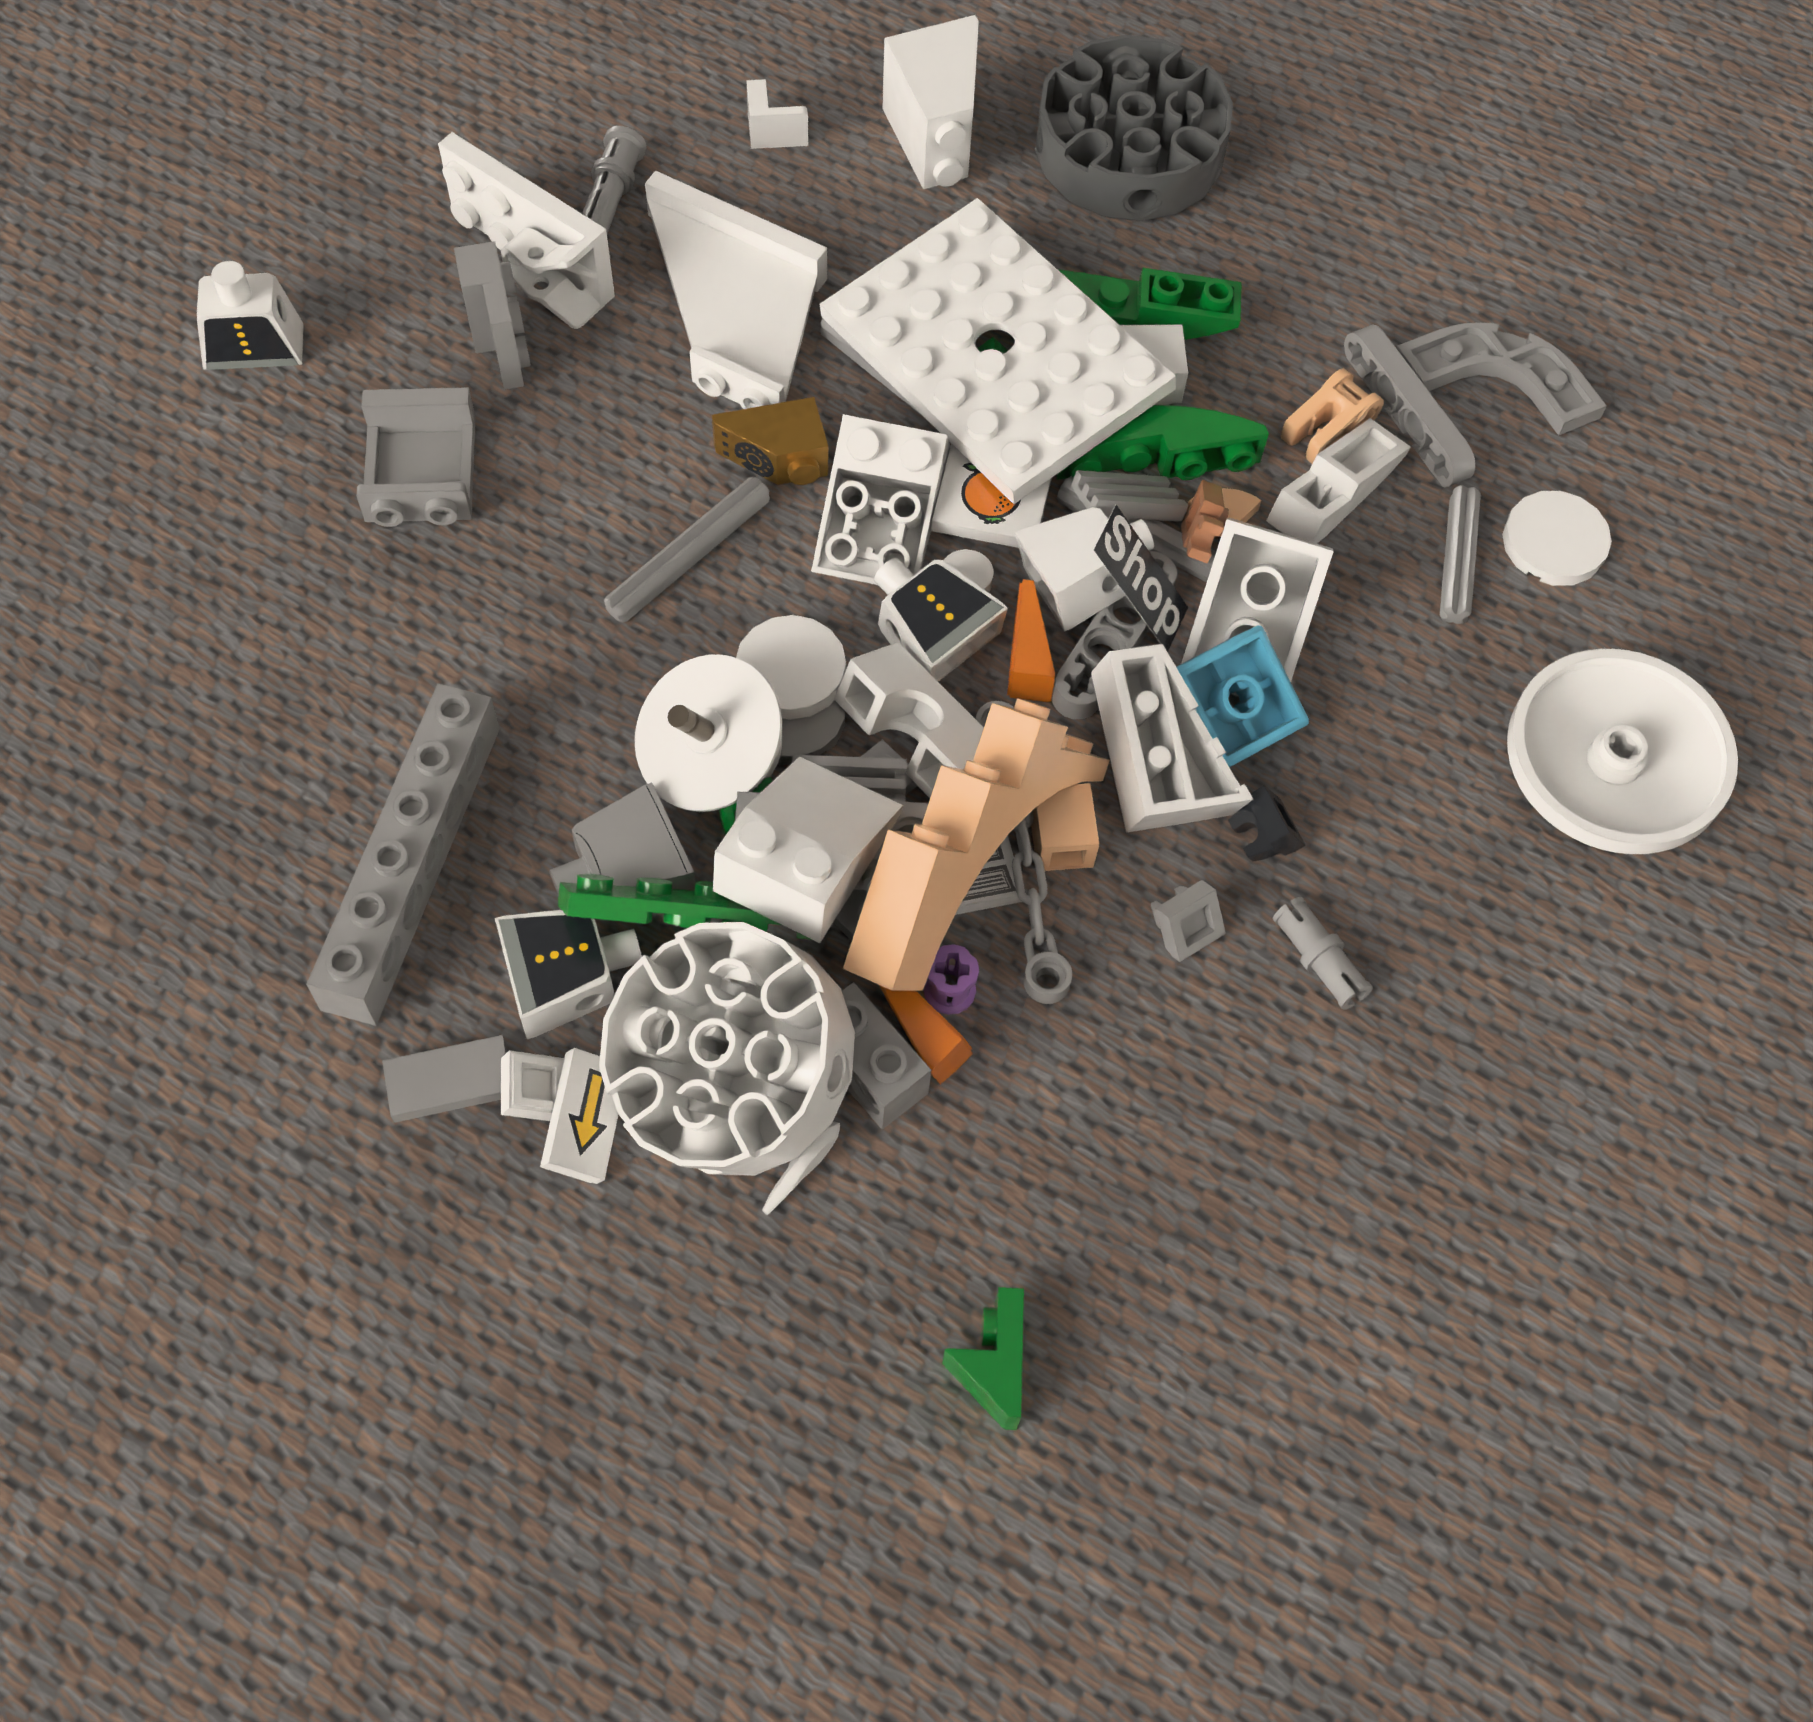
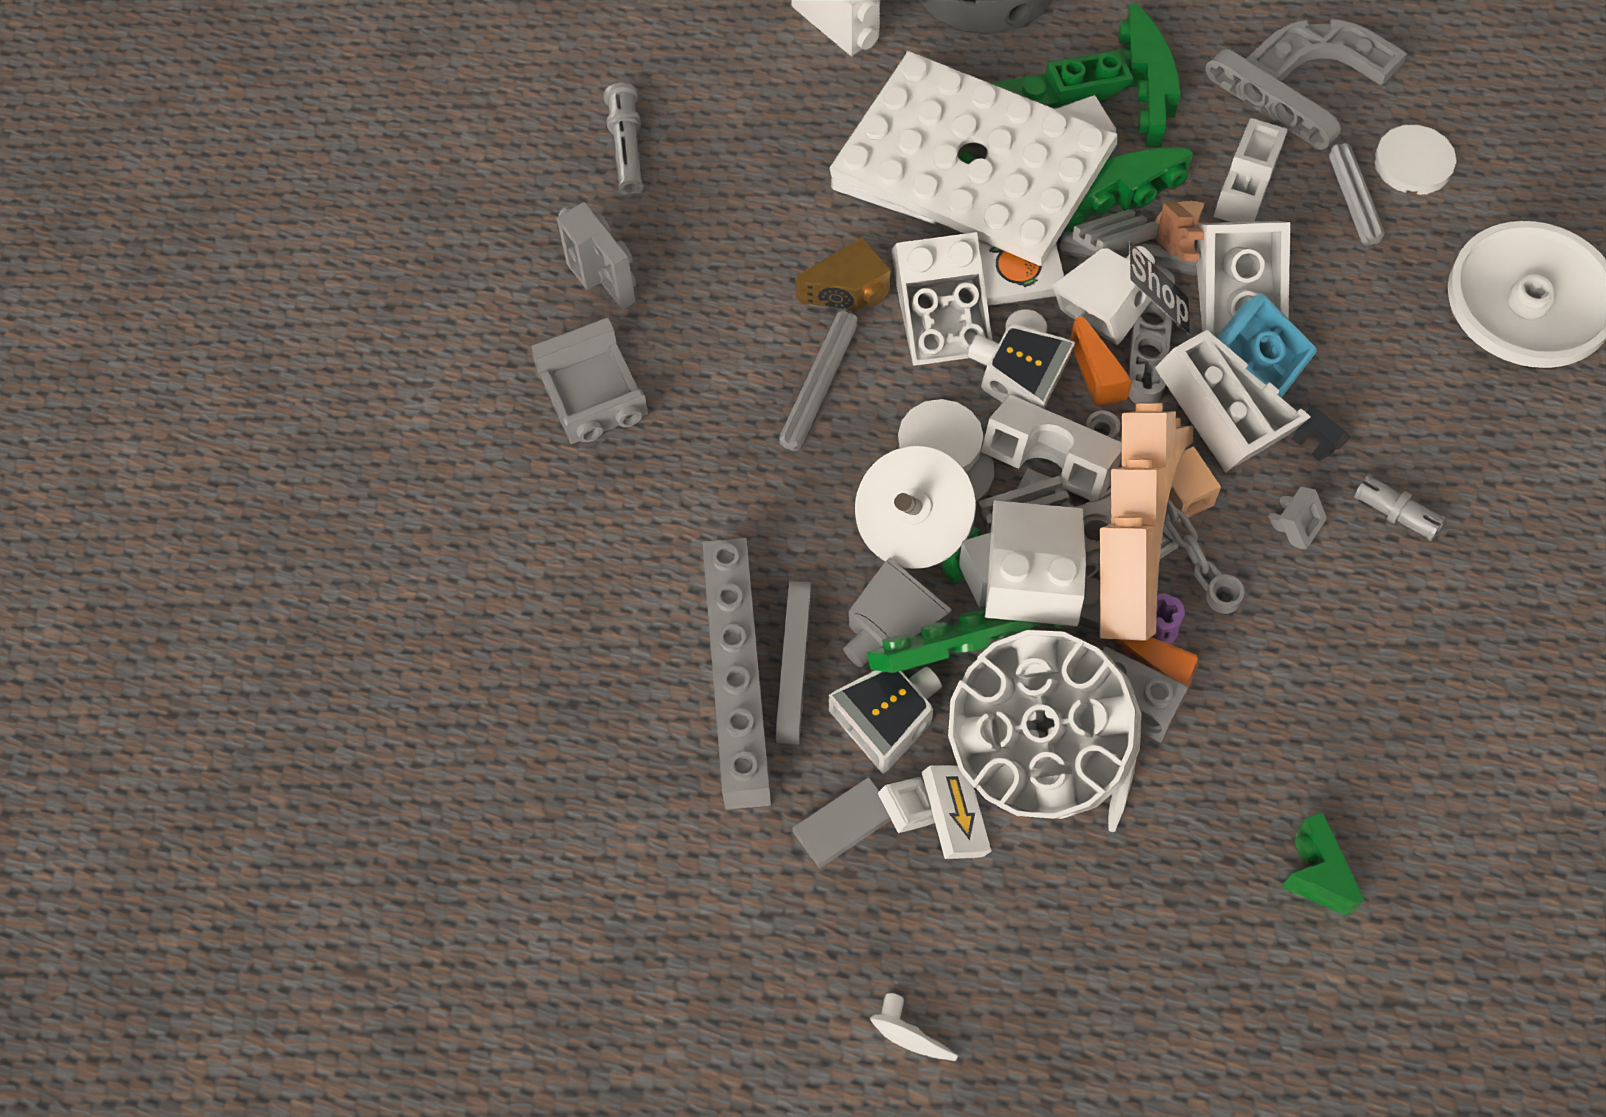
camera: 15 degrees left, 0 degrees up
torso [197,261,304,370] -> none
white plate [438,132,615,329] -> none
white piece [645,171,827,409] -> none
white panel [746,79,808,149] -> none
light nougat piece [1281,368,1384,464] -> none
none -> light grey beam [776,580,812,745]
none -> white bar [870,993,958,1061]
none -> green slope [1118,4,1180,148]

